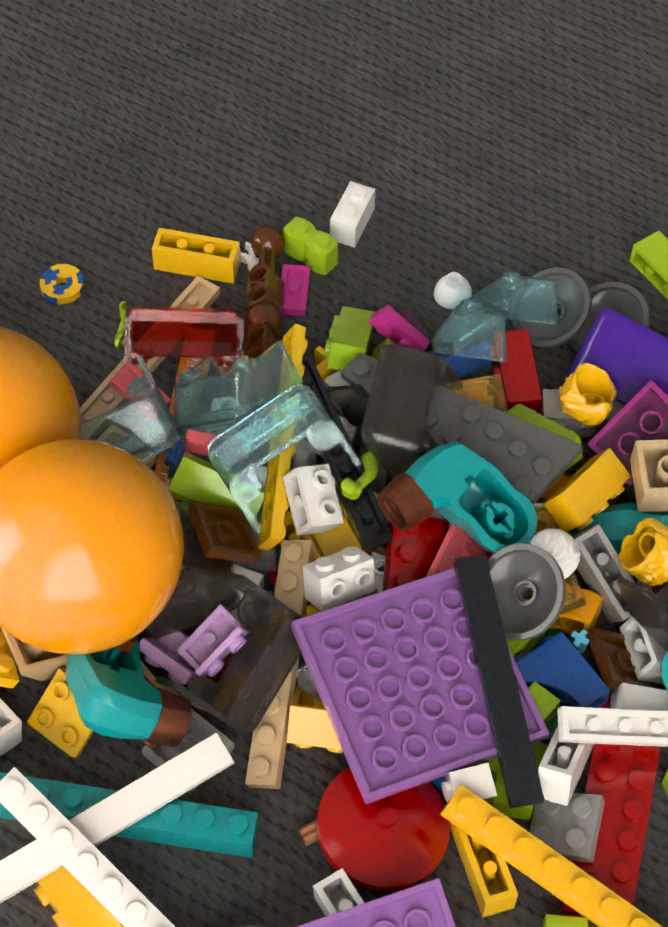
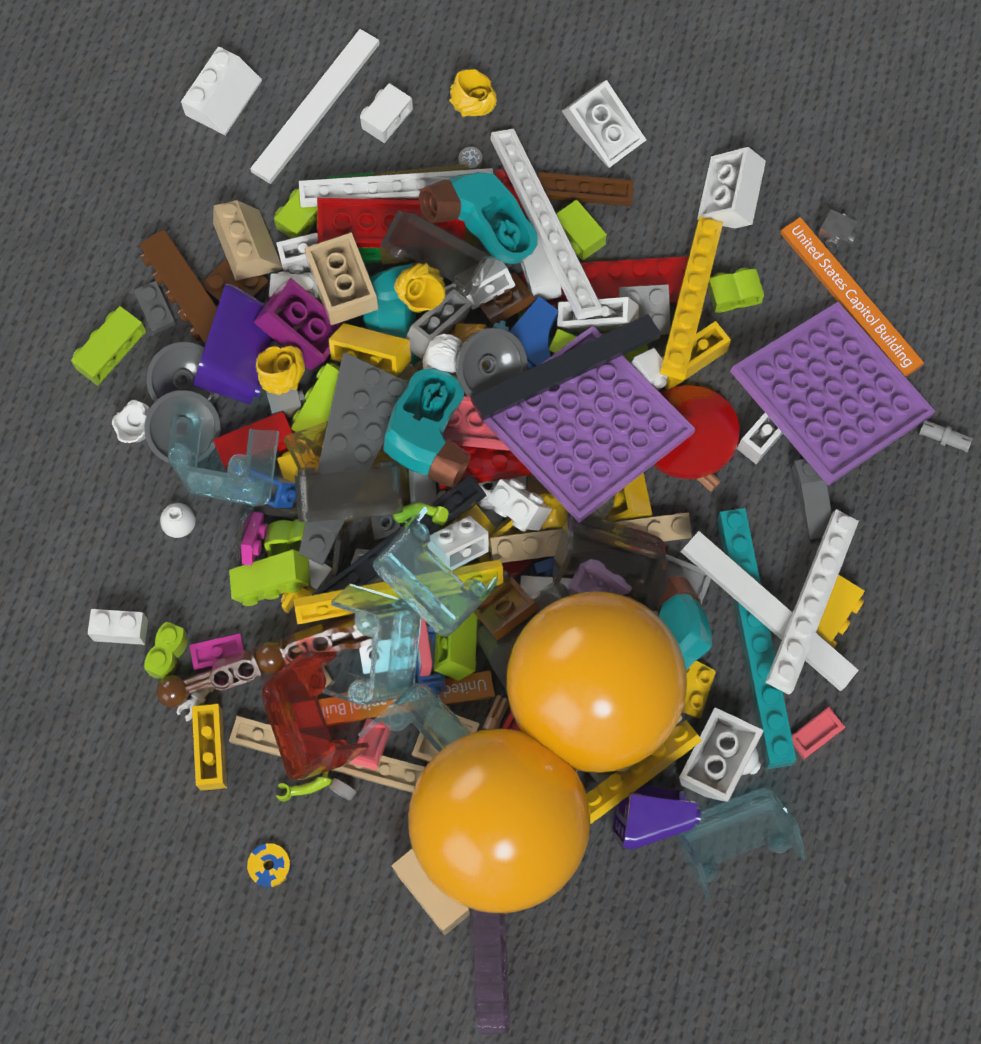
camera: 105 degrees left, 15 degrees up
none -> white hair [112,400,149,443]
none -> light grey tile [329,778,356,800]

